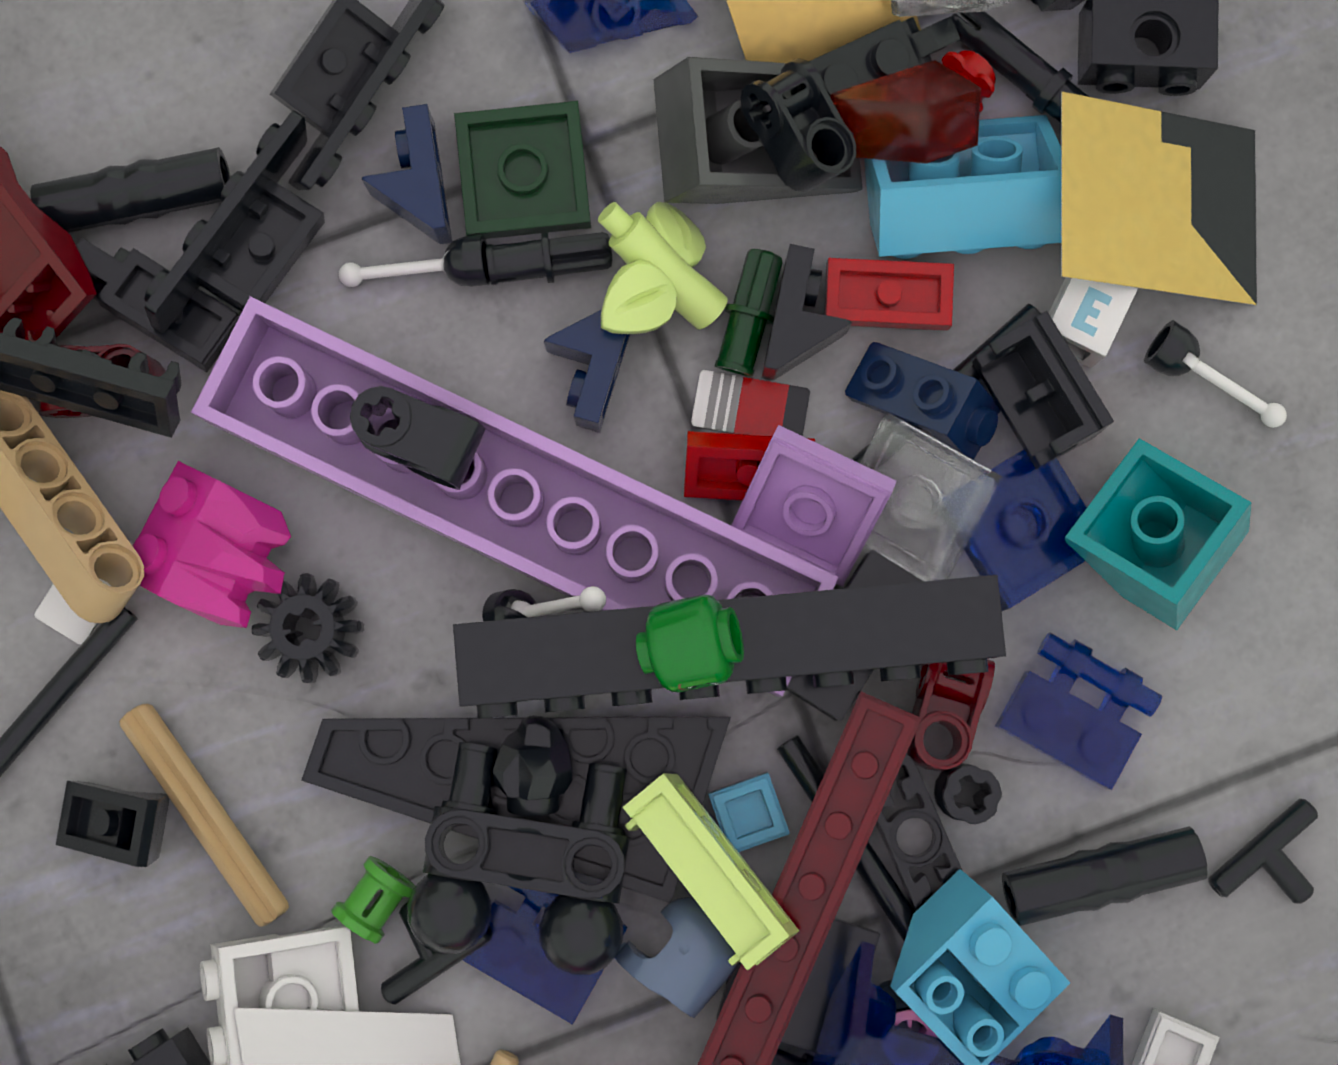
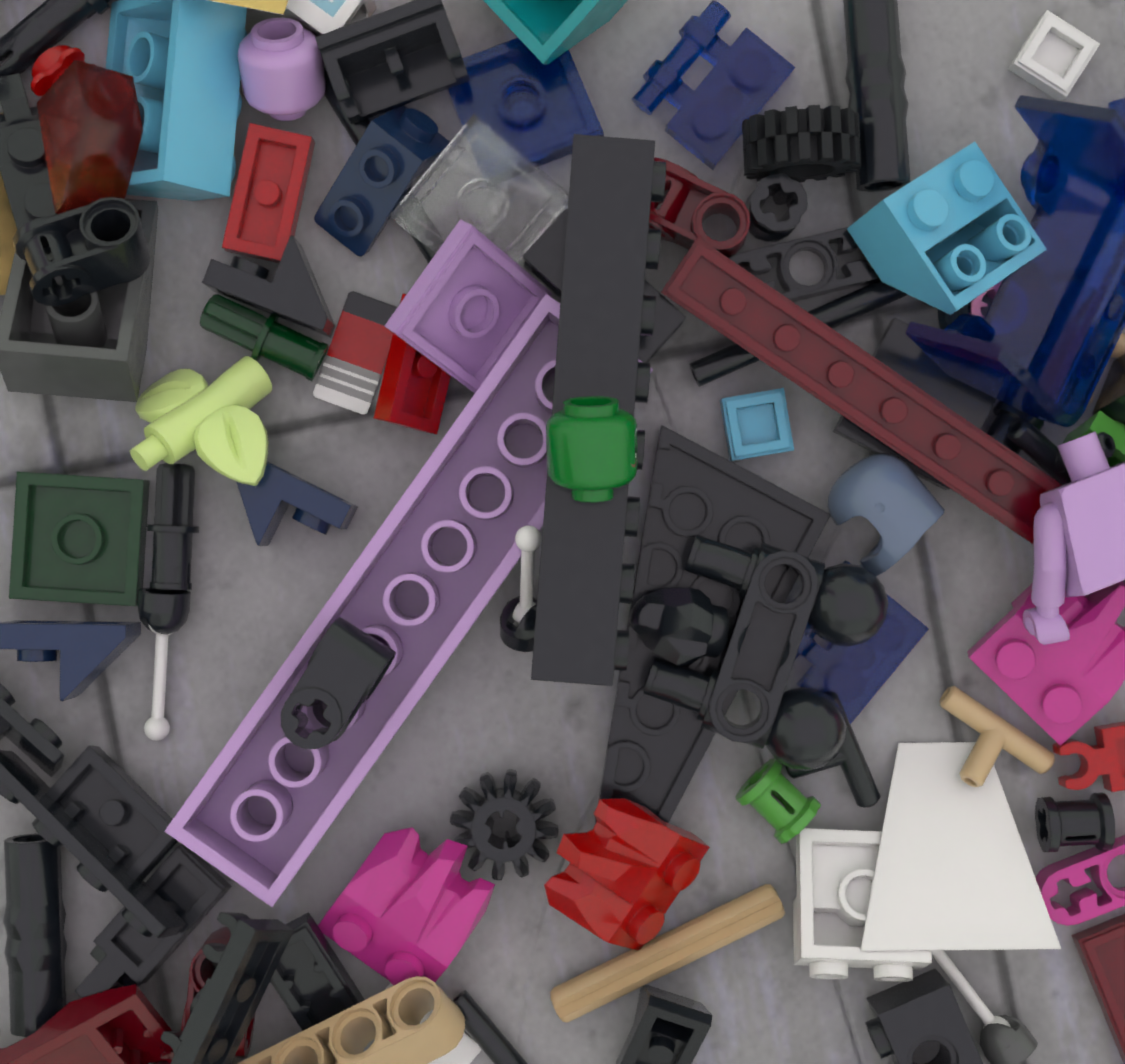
camera: 75 degrees left, 5 degrees up
yellowish green container [623,773,799,970] -> none
none -> lavender head [237,17,326,121]
none -> black plate [270,912,365,1031]
none -> red plate [544,798,710,951]
none -> black tyre [742,105,861,182]

